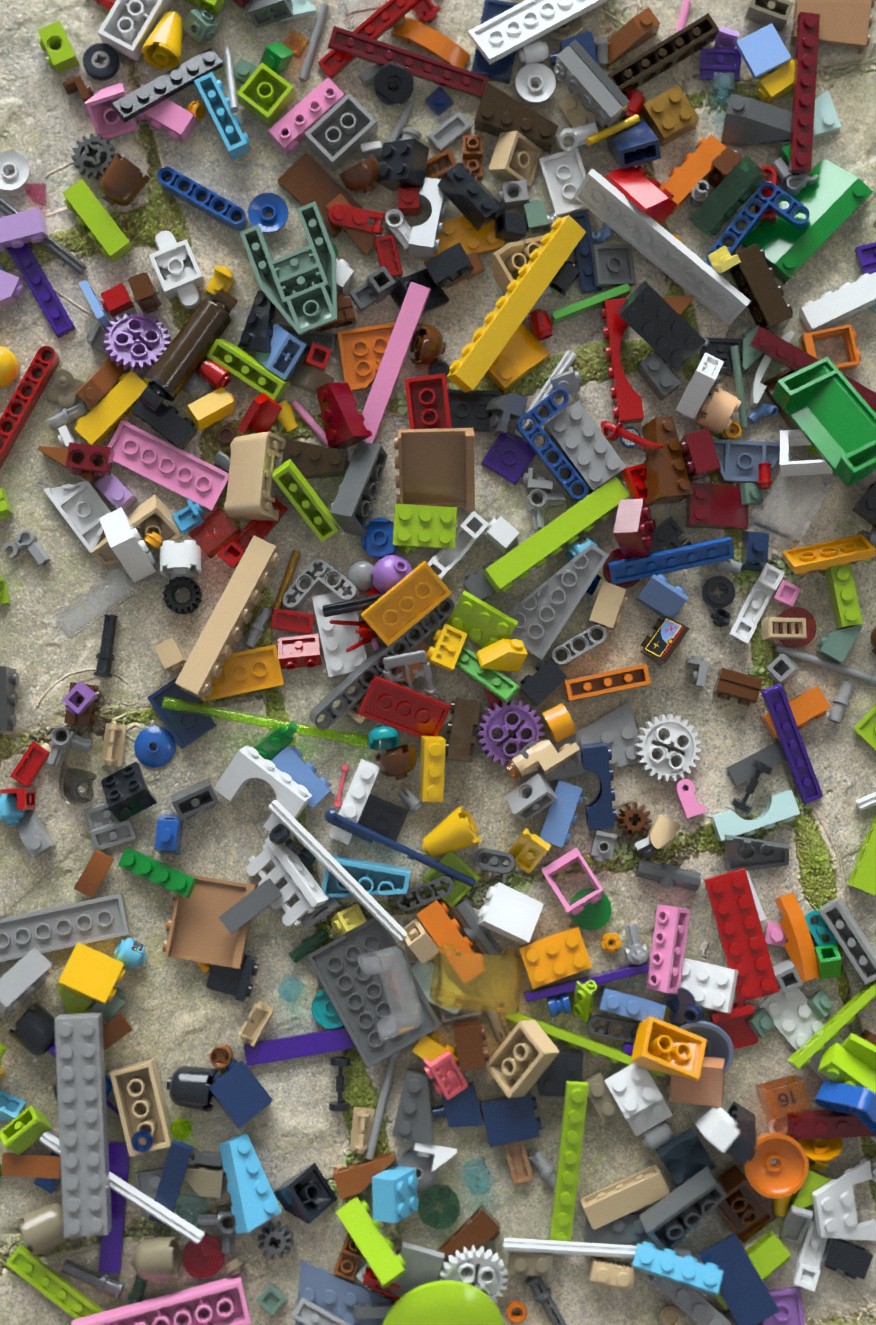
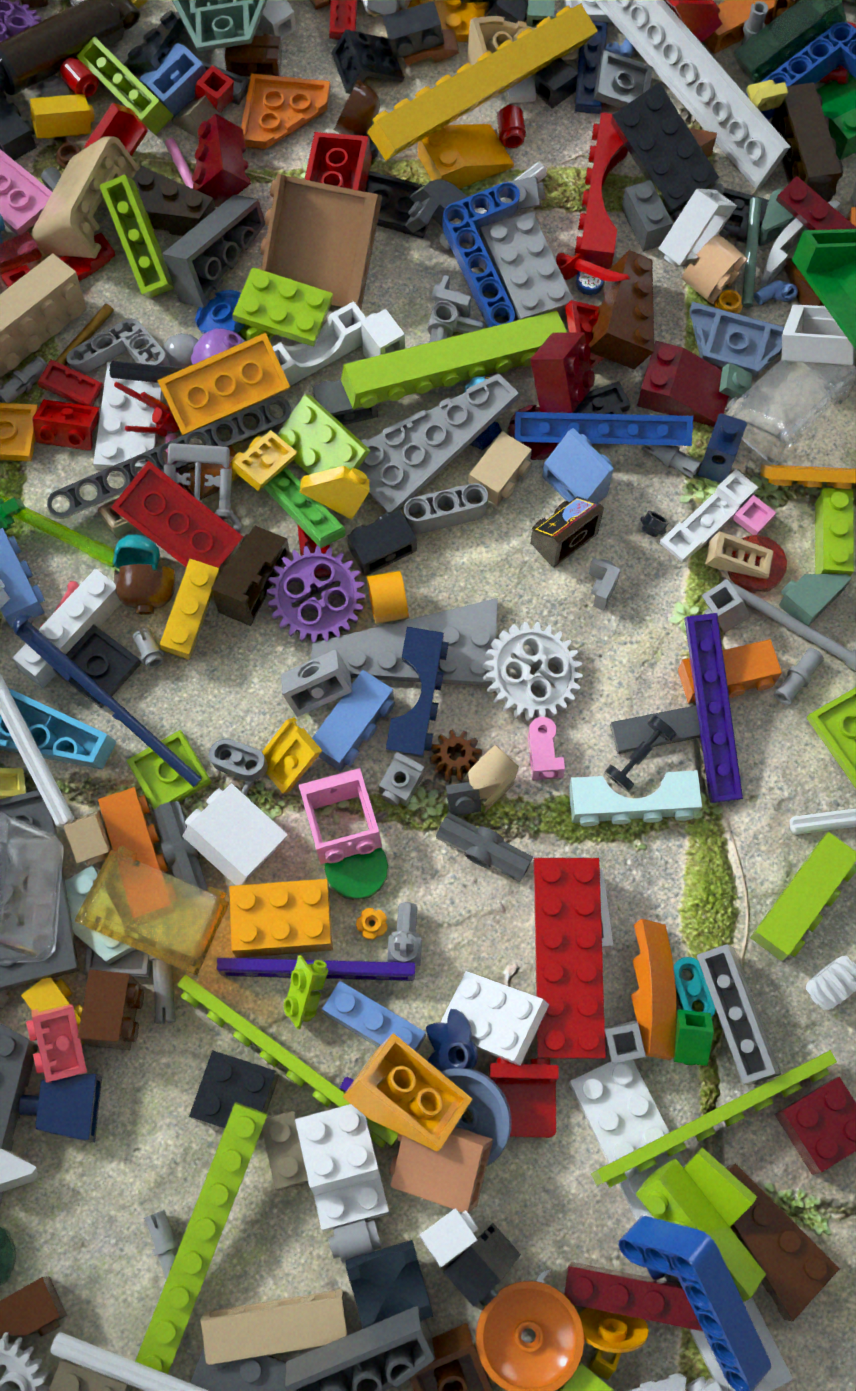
camera: 15 degrees right, 15 degrees down
yellow cone [277,400,298,432] -> none
dark grey brick [349,266,396,312] -> none
bright pink tile [362,282,431,444] -> none
dark grey beam [397,875,455,911] -> none
yellow cone [421,806,482,857] -> none
clear light blue brick [461,1156,494,1195] -> none
dark blue brick [480,1091,542,1147] -> none
dark purple tile [481,432,536,486] -> none
tan brick [486,1020,560,1098] -> none
medium nougat plate [503,1140,534,1186] -> none
tan plate [505,740,580,780] -> none
blue wheel [547,993,572,1018] -> none
bright green tile [551,284,631,325] -> none
orange brick [563,664,651,702] -> none
dark grey beam [587,1015,639,1043] -> none
bright pink brick [646,904,691,993] -> none
dark red brick [679,428,721,482] -> none
black gear [702,576,735,609] -> none
reddish brown brick [713,668,762,706] -> none
dark grey wing [725,835,789,872] -> none
sand green plate [747,1007,774,1038] -> none
clear orange brick [755,1074,812,1119] -> none
red pin [756,463,773,489] -> none
bright pink plate [764,922,787,947] -> none
sand green plate [807,989,835,1020] -> none

